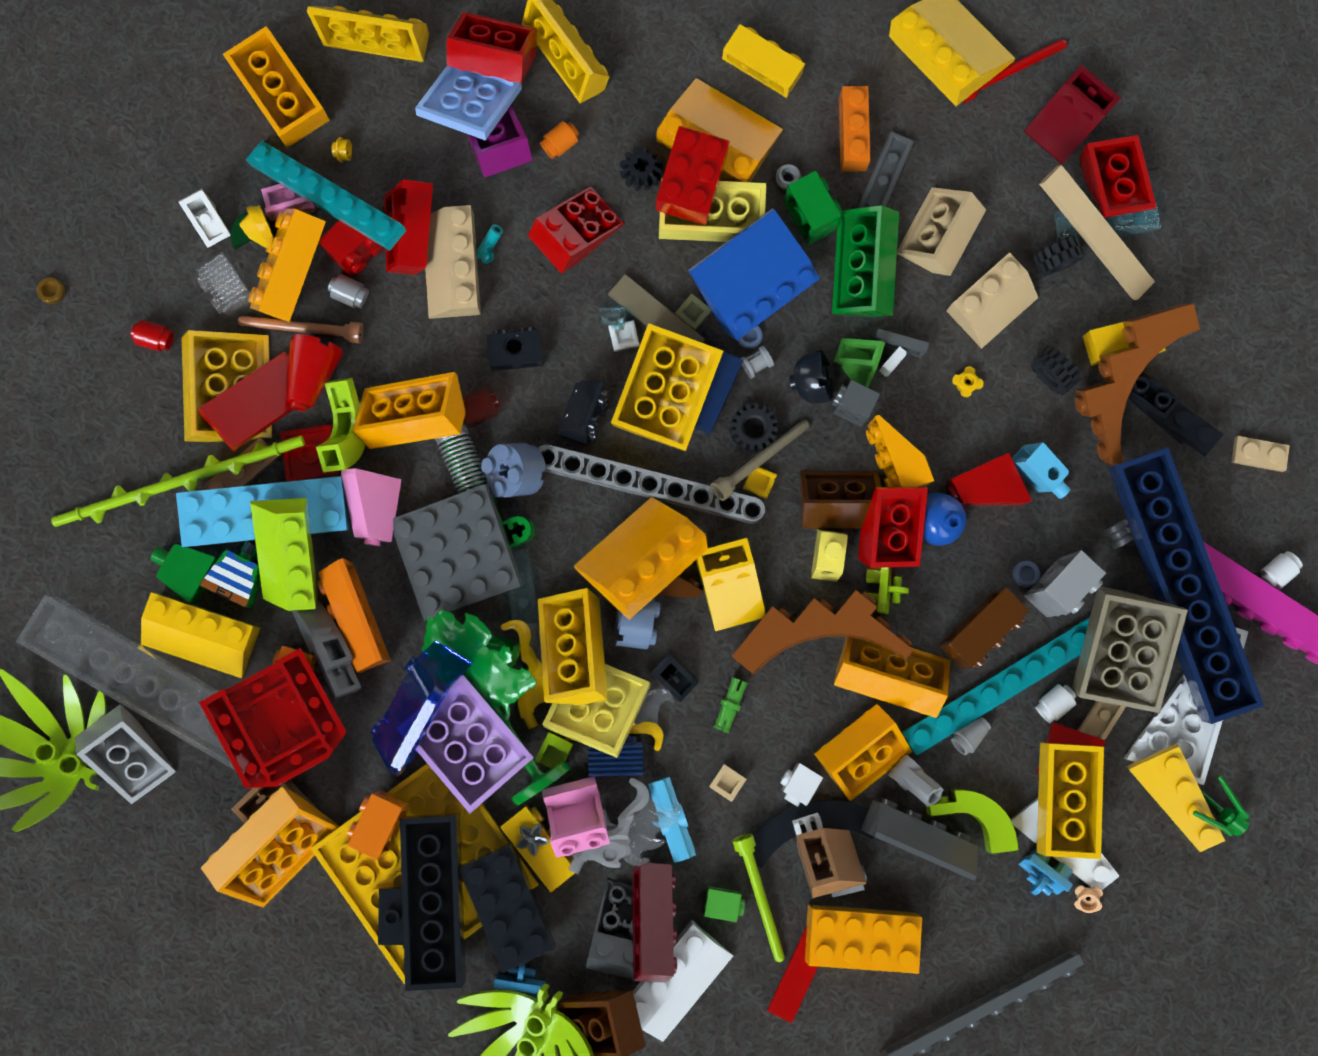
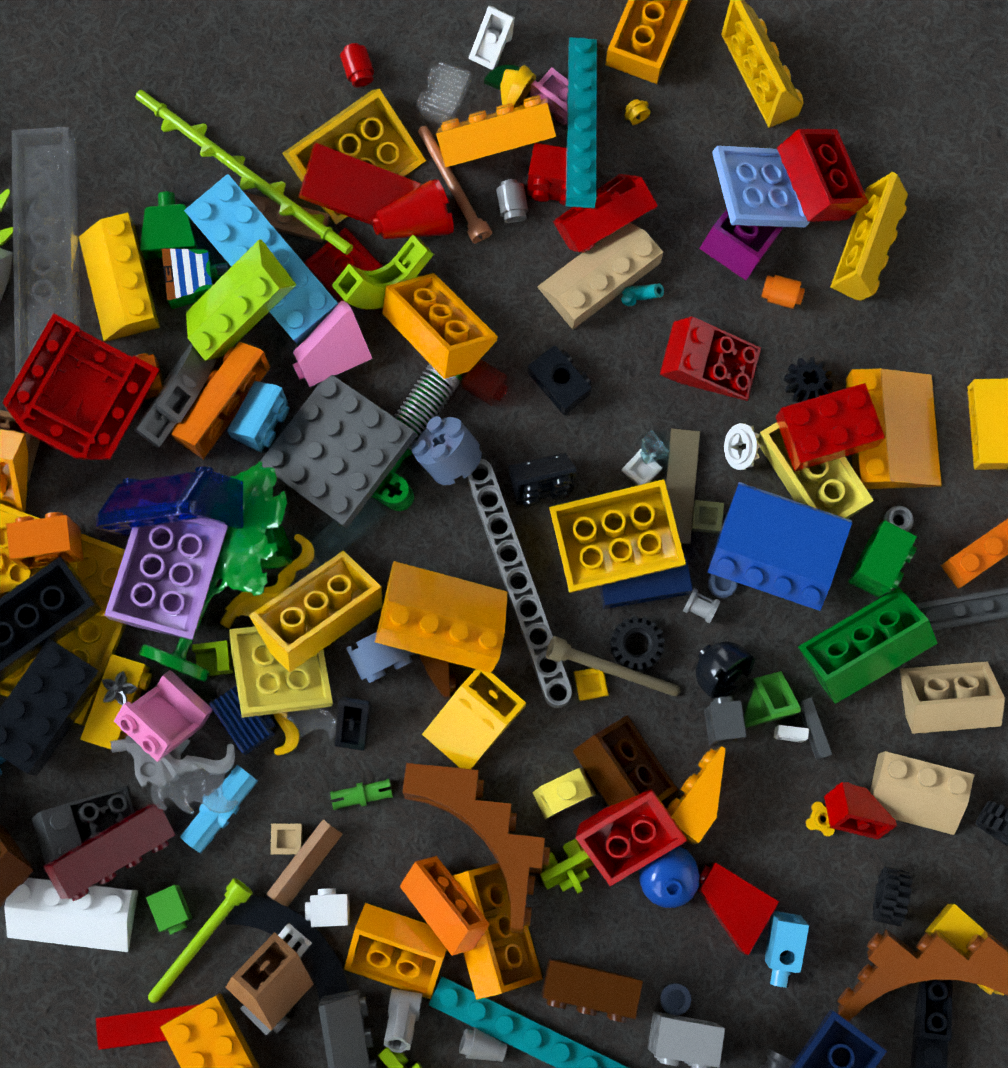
camera: 60 degrees right, 5 degrees down
none -> medium azure slope [227,381,290,453]
none -> medium nougat tile [267,820,343,907]
none -> orange brick [399,856,490,956]
none -> white gear [724,423,761,470]
none -> red slope [824,782,897,840]

